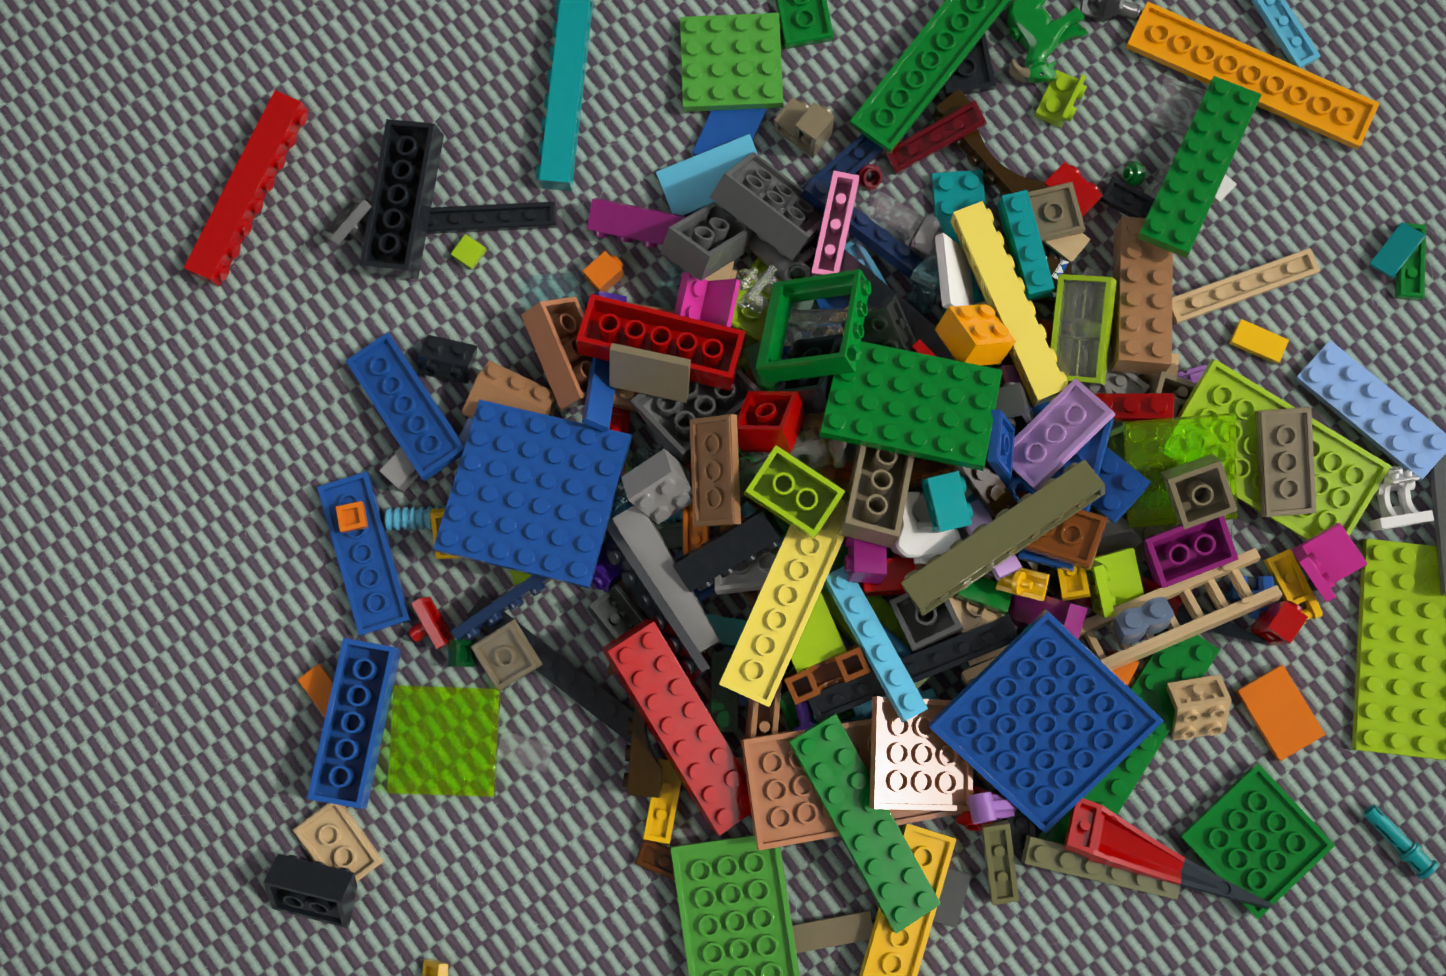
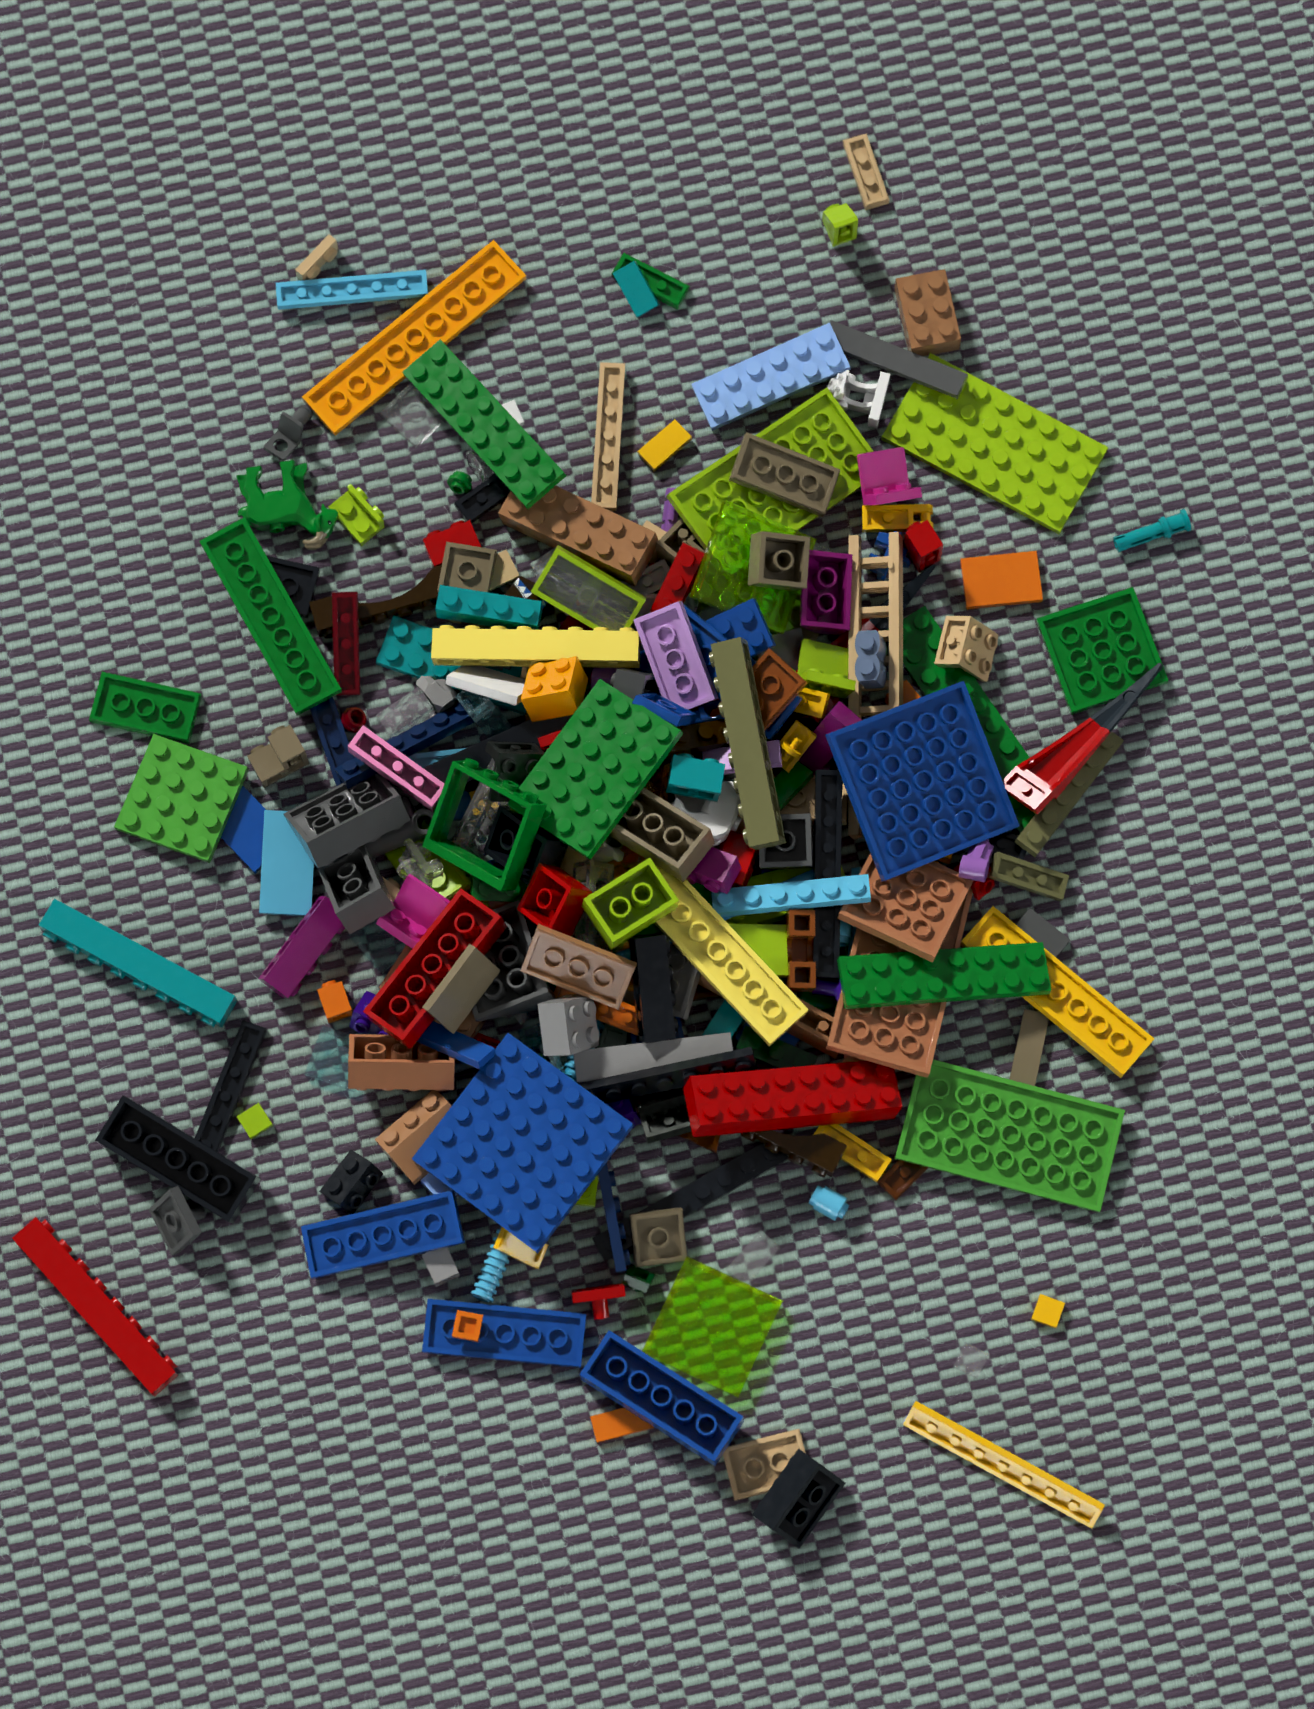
camera: 70 degrees left, 5 degrees down
none -> medium azure brick [808,1185,850,1221]

